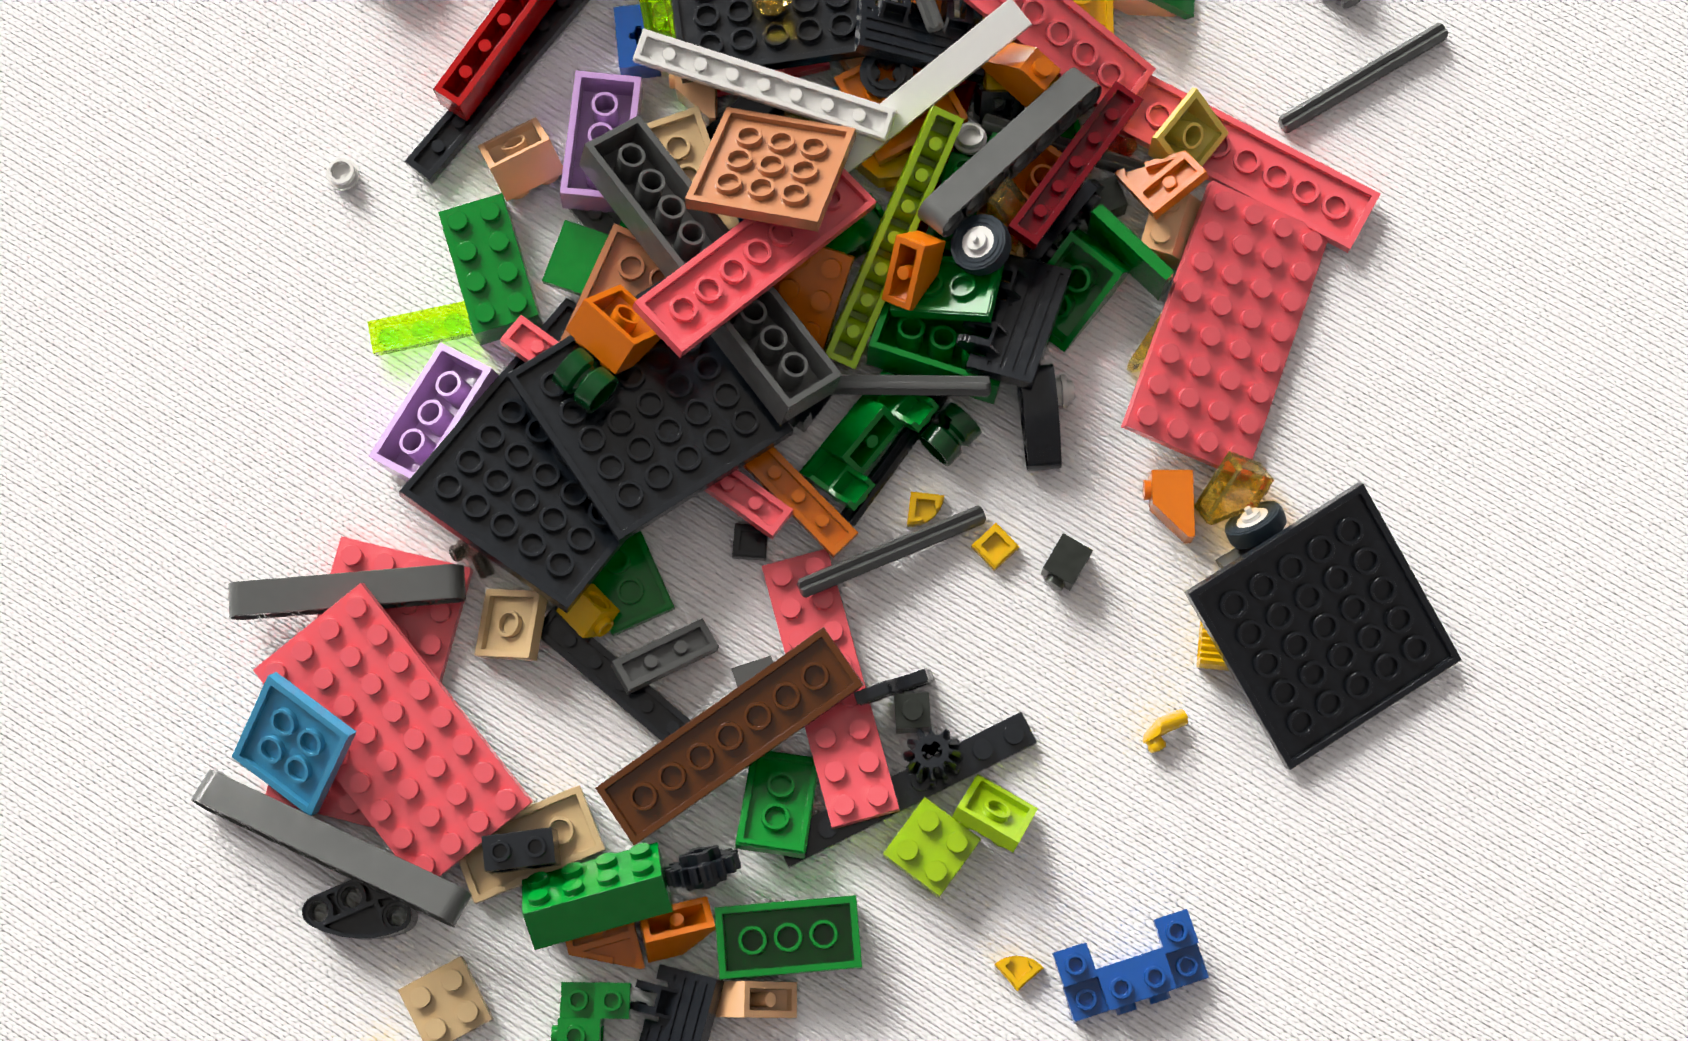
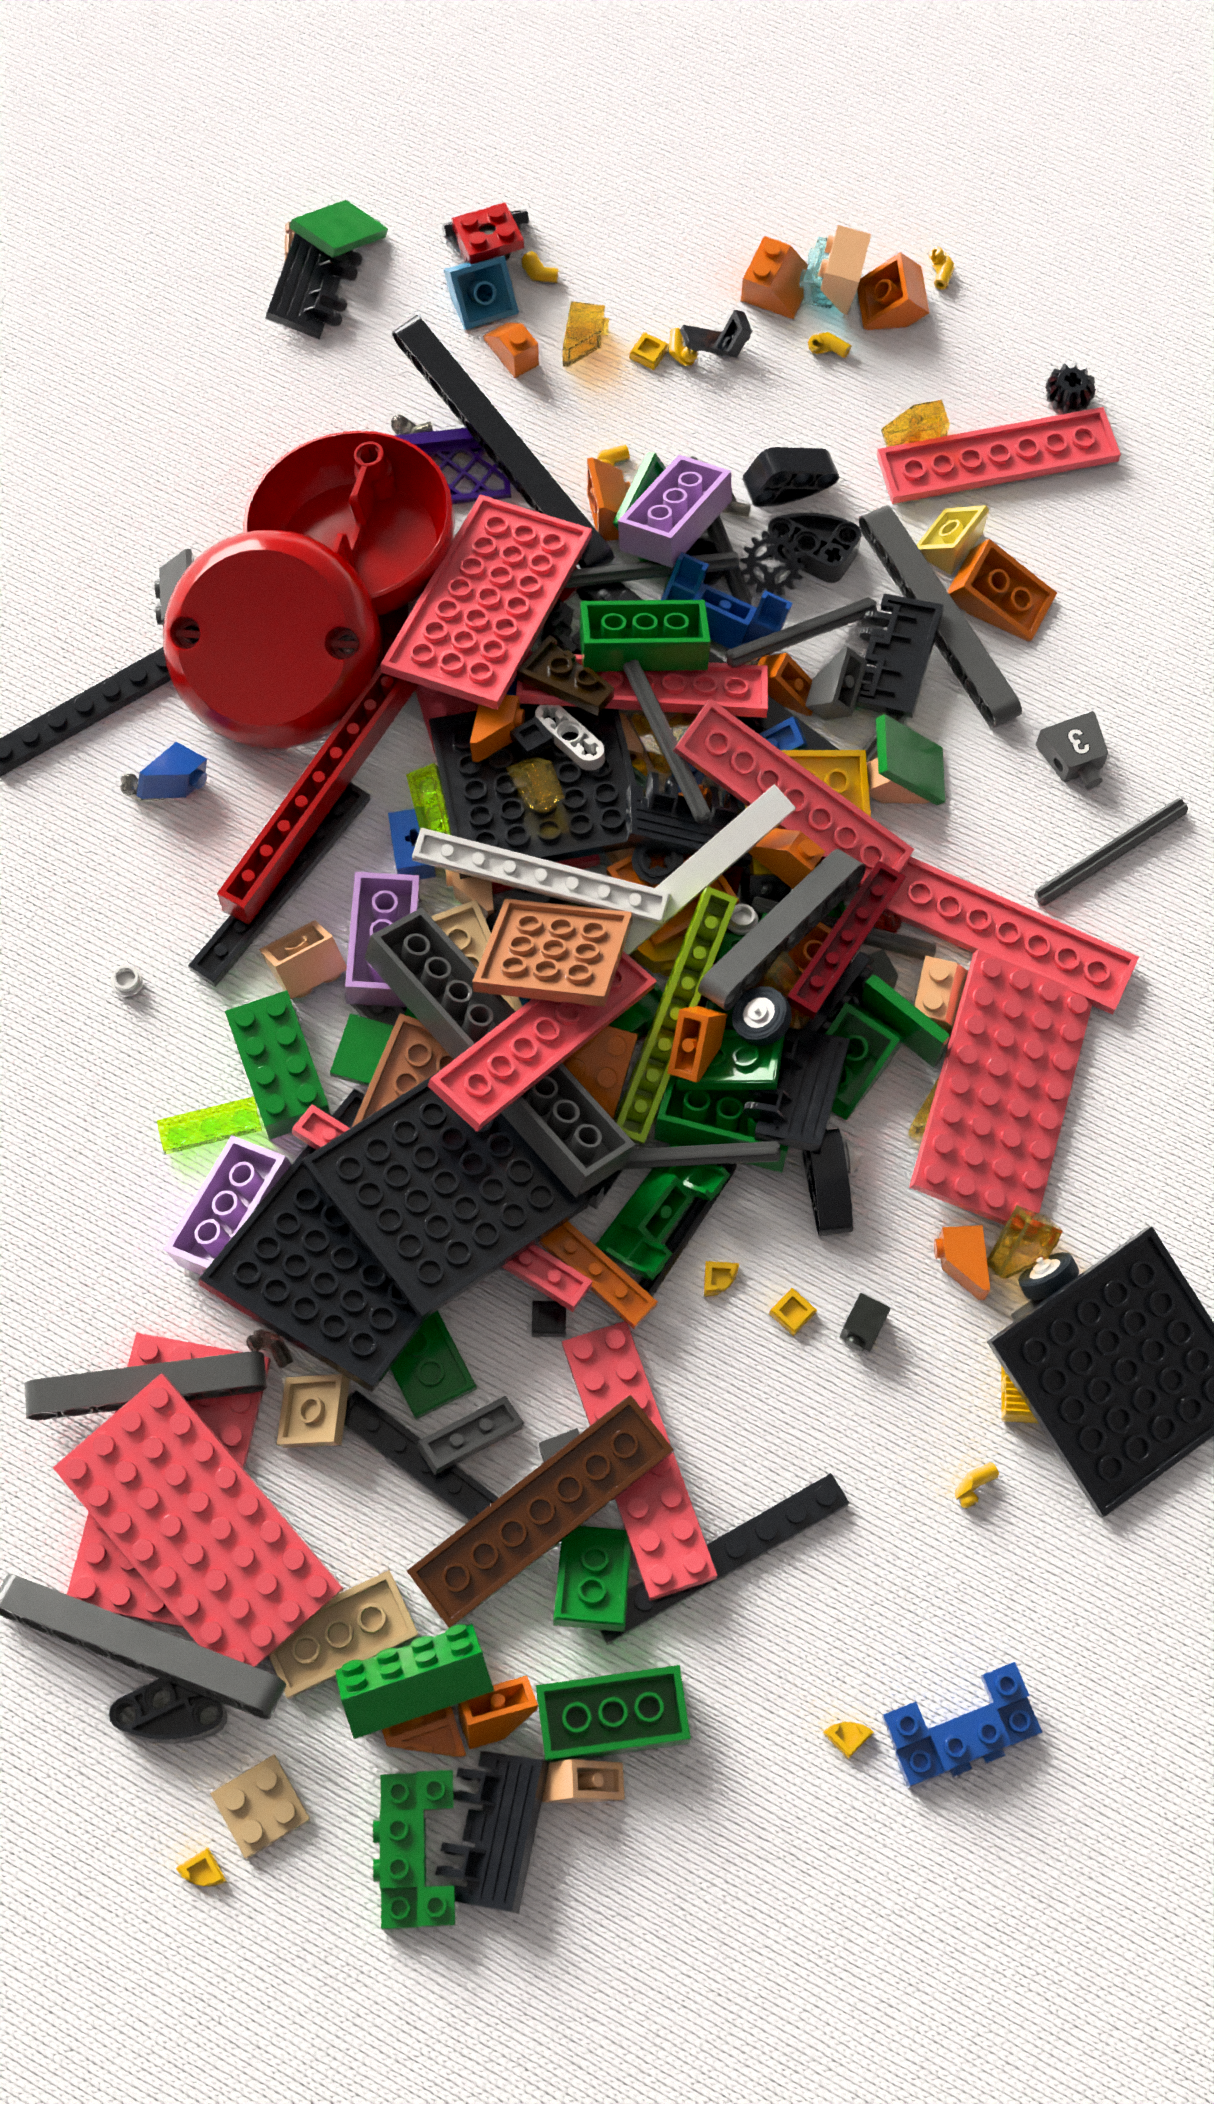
camera: 10 degrees left, 10 degrees down
dark azure plate [232,672,356,816] -> none
black brick [481,827,561,874] -> none
dark green wheel [552,348,619,413] -> none
yellow brick [556,584,620,638] -> none
orange slope [565,284,661,375] -> none
black gear [664,845,741,891] -> none
dark grey axle [797,506,986,598] -> none
black tile [854,668,935,705] -> none
lime brick [883,797,981,898] -> none
pearl dark grey brick [894,692,931,734] -> none
black gear [903,725,963,787] -> none
dark green wheel [918,402,982,467] -> none
lime plate [952,774,1038,853] -> none
wing [1115,150,1209,220] -> none
light yellow slope [1148,87,1229,166] -> none

